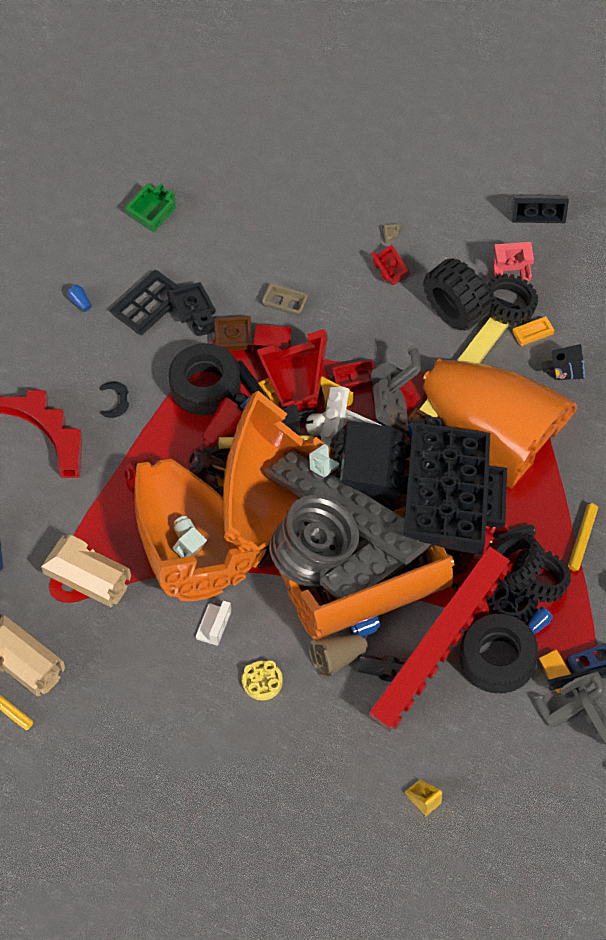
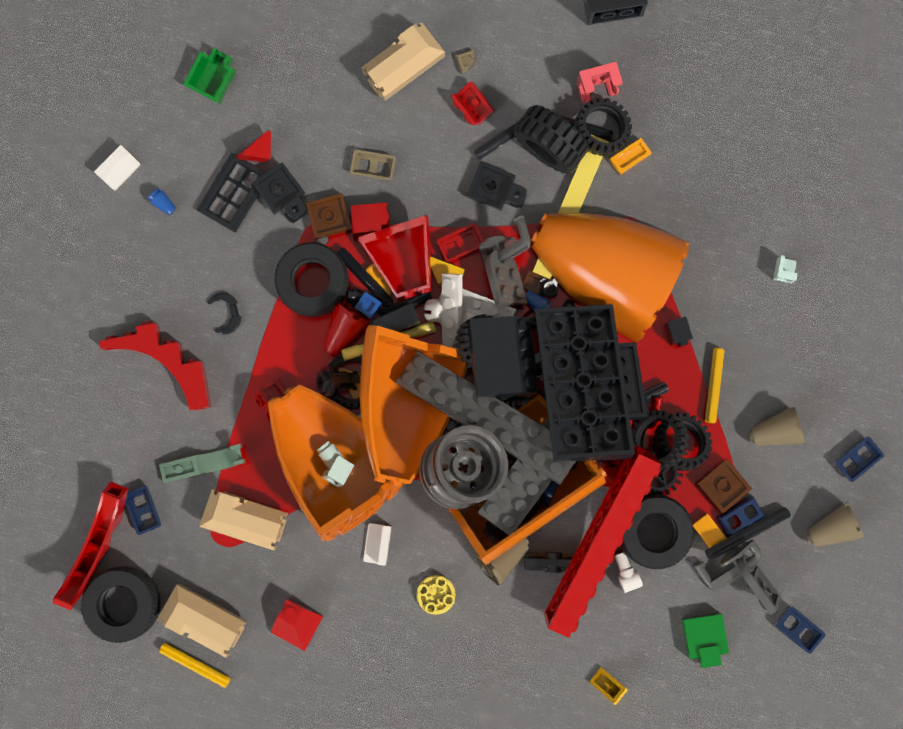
camera: 10 degrees left, 25 degrees up
light aqua panel [310,444,339,477] -> none
blue cone [527,607,553,634] -> none
black torso [542,344,586,380] -> none
none -> white panel [94,145,141,191]
none -> sand green piece [159,444,245,483]
none -> red slope [236,130,271,163]
none -> red slope [270,598,323,651]
none -> tan brick [361,23,445,101]
none -> black plate [466,161,527,211]
none -> black axle [474,121,519,160]
none -> white pin [615,552,643,593]
none -> black brick [665,316,693,347]
none -> green piece [681,613,729,668]
none -> reddish brown plate [697,459,752,514]

